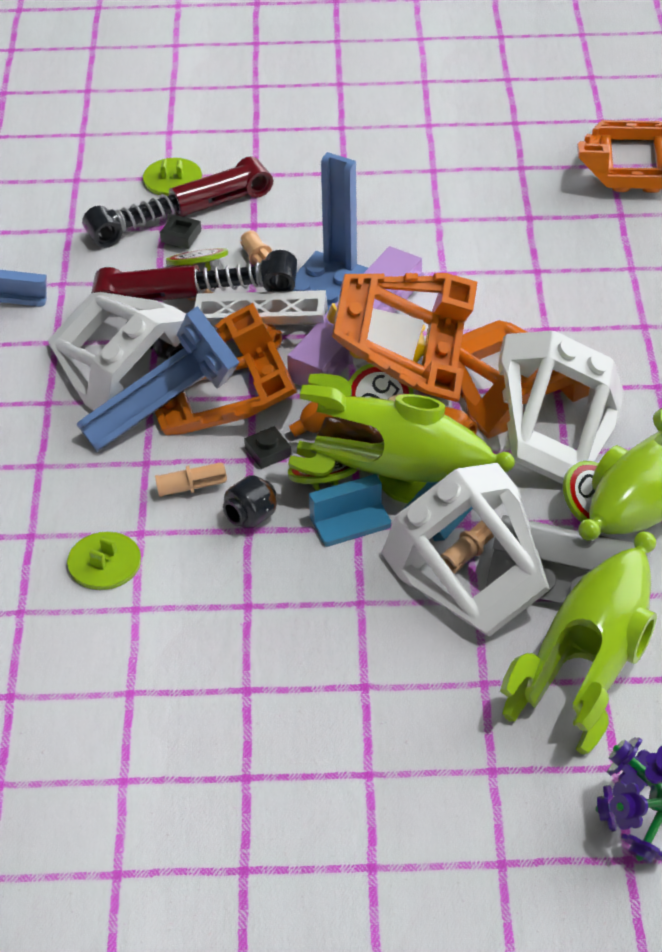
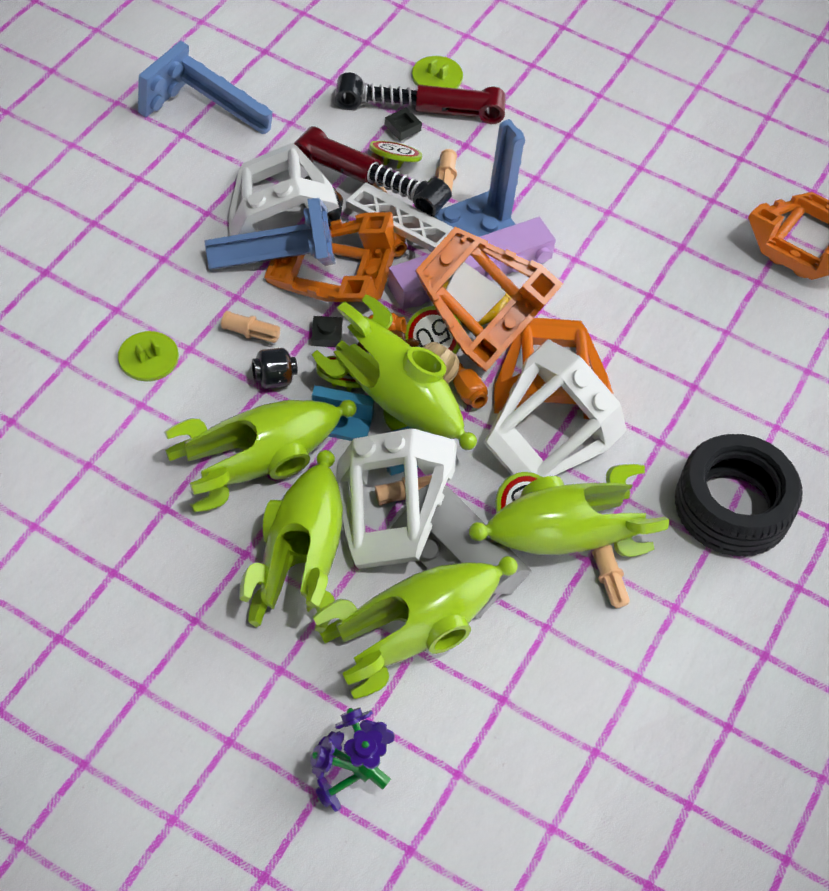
camera: 25 degrees right, 10 degrees up
none -> lime piece [164,399,357,512]
none -> lime piece [239,450,343,633]

